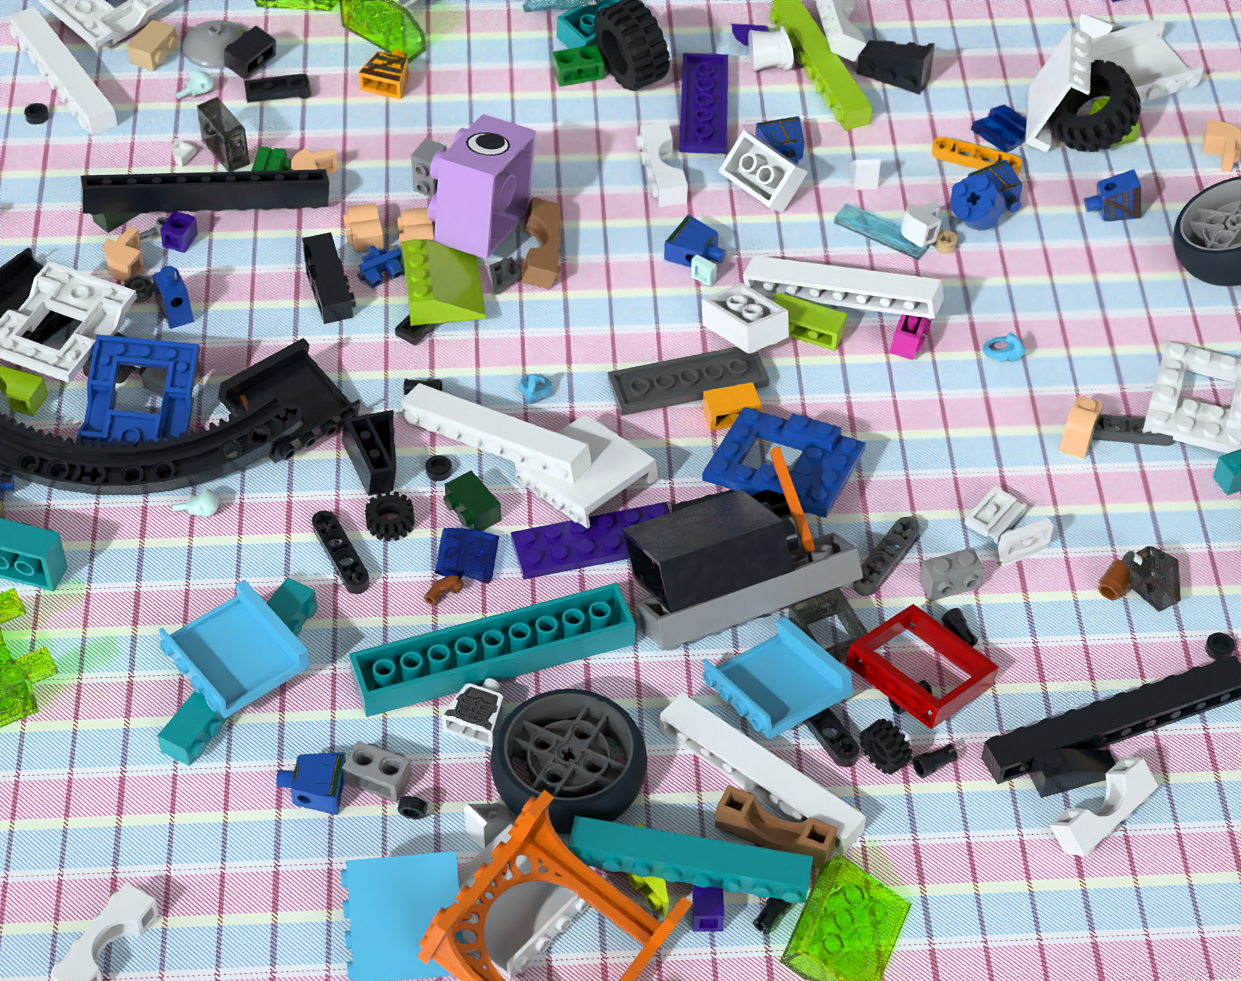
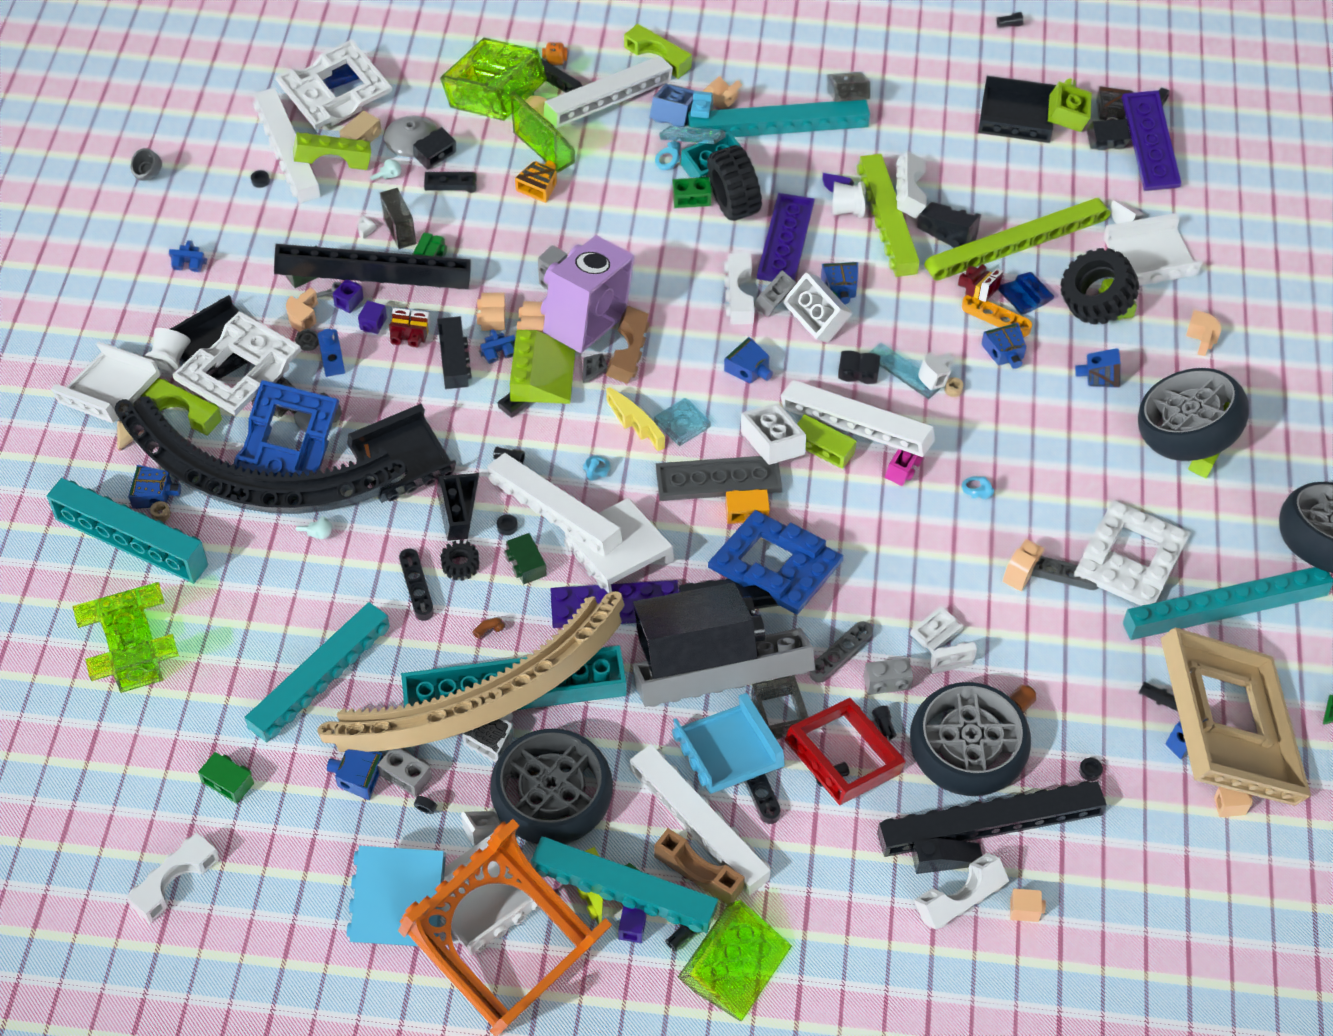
camera: 10 degrees right, 5 degrees up
medium azure panel [159,579,310,719] -> none
light nougat brick [291,148,338,174] -> none
clear blue slope [434,528,499,584] -> none
light aqua tile [691,255,717,287] -> none
orange tile [770,446,815,553] -> none
white slope [849,159,880,190] -> none
black tyre [859,718,912,775] -> none
black pin [912,744,957,778] -> none
blue brick [950,175,1006,231] -> none
white panel [1025,27,1092,152] -> none
clear smoke torso [1122,546,1181,612] -> none
none -> green brick [198,752,254,804]
none -> lime arch [293,132,371,170]
none -> tan gear [317,592,624,752]
none -> dark purple brick [358,300,387,335]
none -> dark red hips [389,308,431,348]
none -> light yellow slope [606,387,665,451]
none -> clear light blue plate [654,397,711,447]
none -> medium azure piece [655,141,680,170]
none -> light grey brick [754,271,796,317]
none -> black brick [838,350,881,384]
none -> light grey wheel [910,682,1031,796]
none -> lime beam [924,198,1111,281]
none -> dark red hips [958,264,1004,302]
none -> light nougat brick [1010,888,1046,922]

